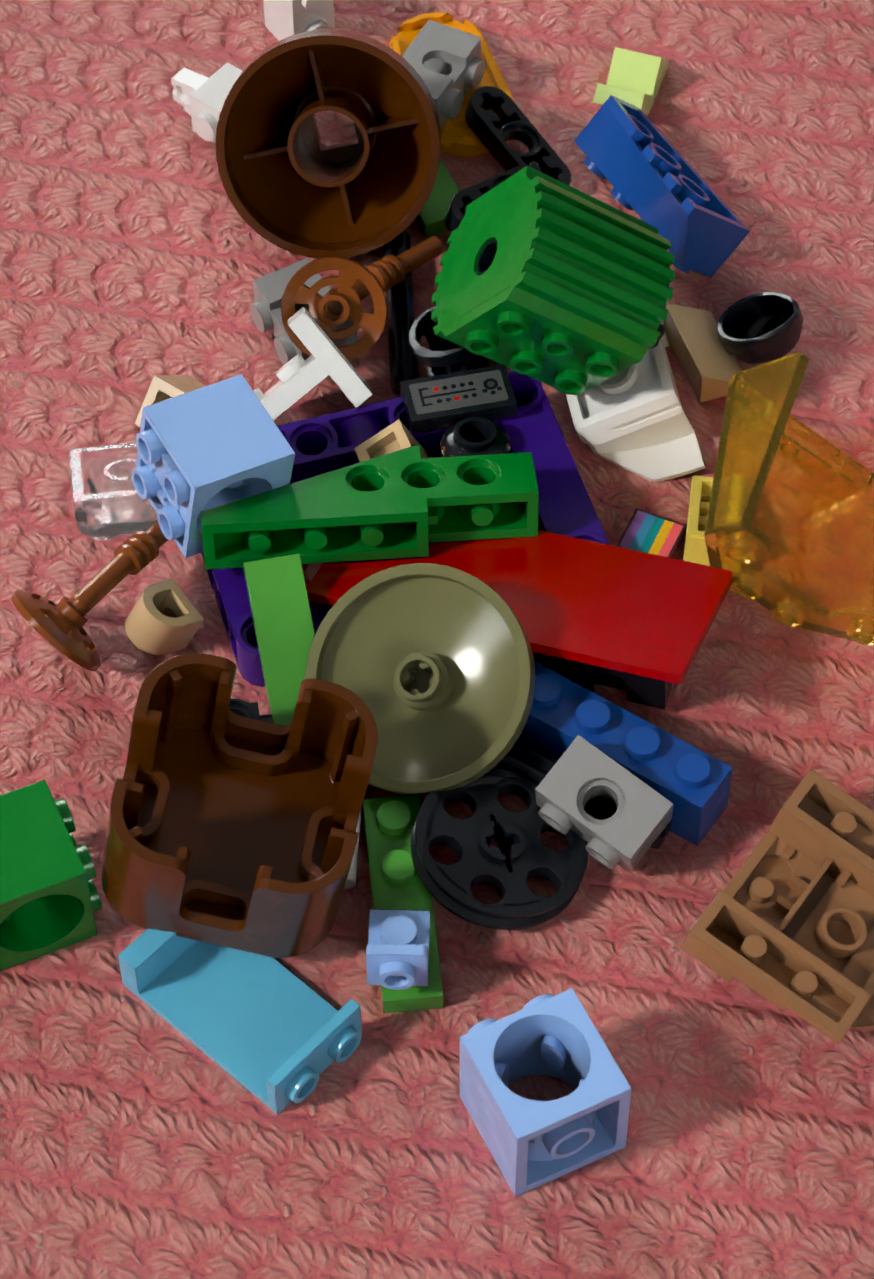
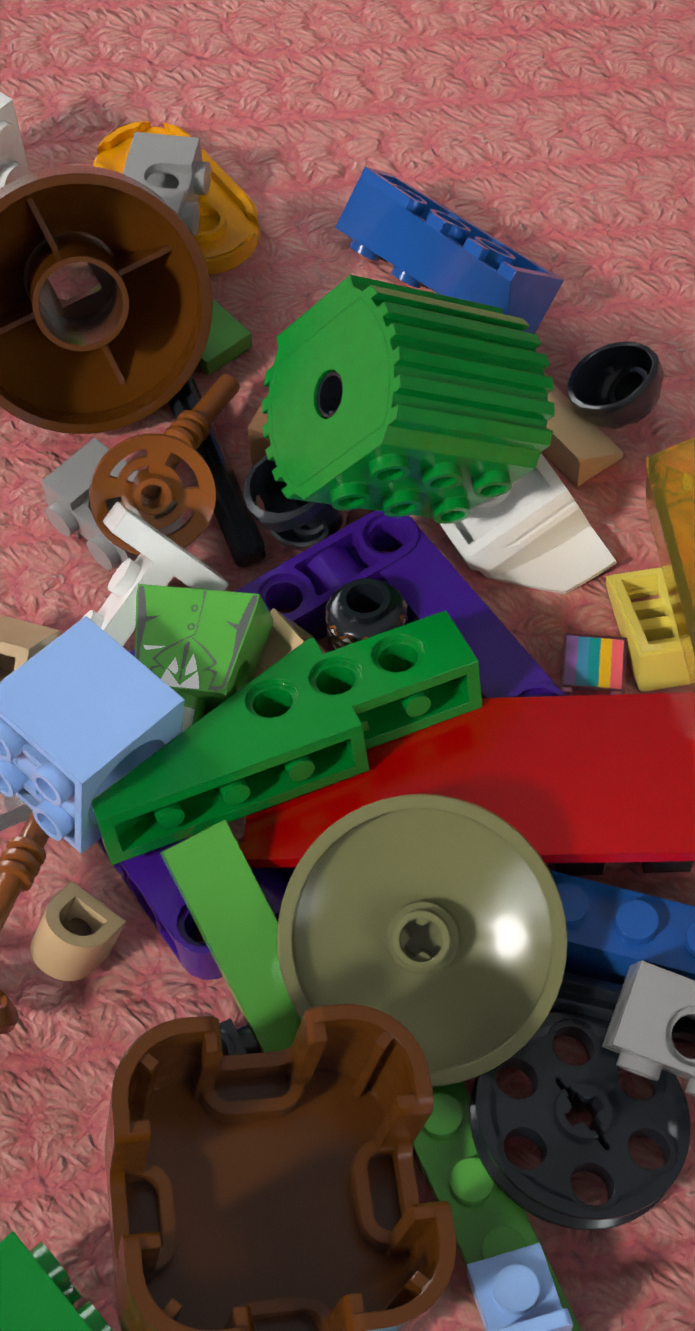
camera: 15 degrees left, 5 degrees up
tile [400,364,517,434] -> none
black beam [444,86,571,233] -> none
yellowish green slope [593,47,669,115] -> none
none -> bright green torso [135,584,273,732]

